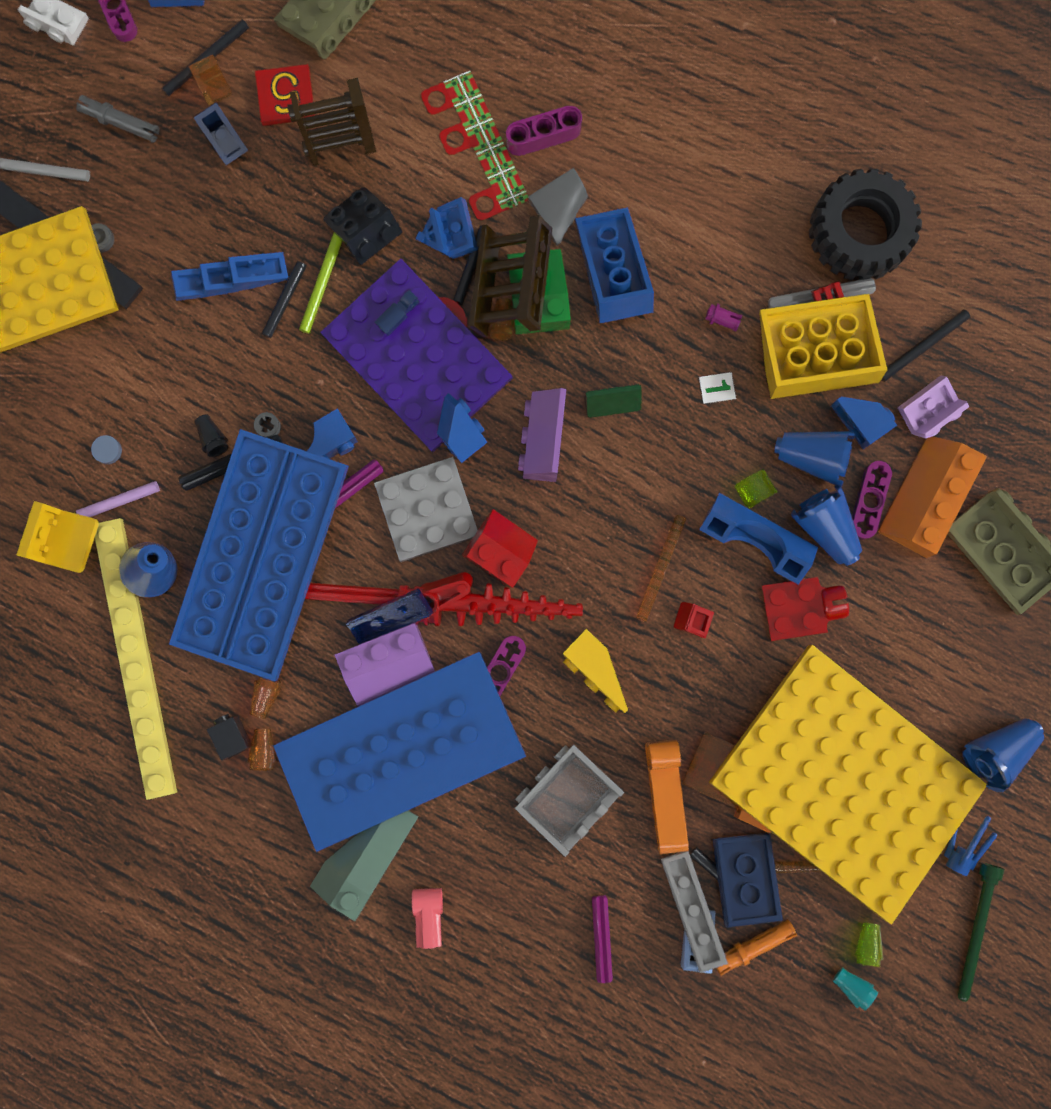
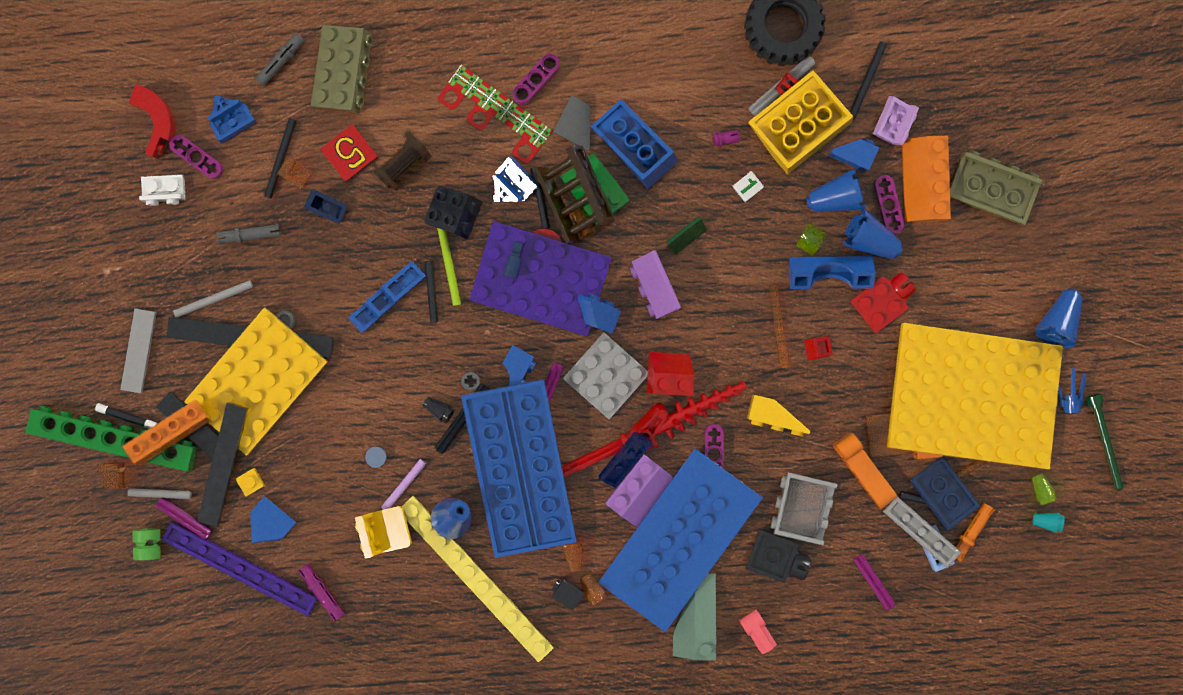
camera: 25 degrees left, 5 degrees up
none -> black plate [745,529,812,583]

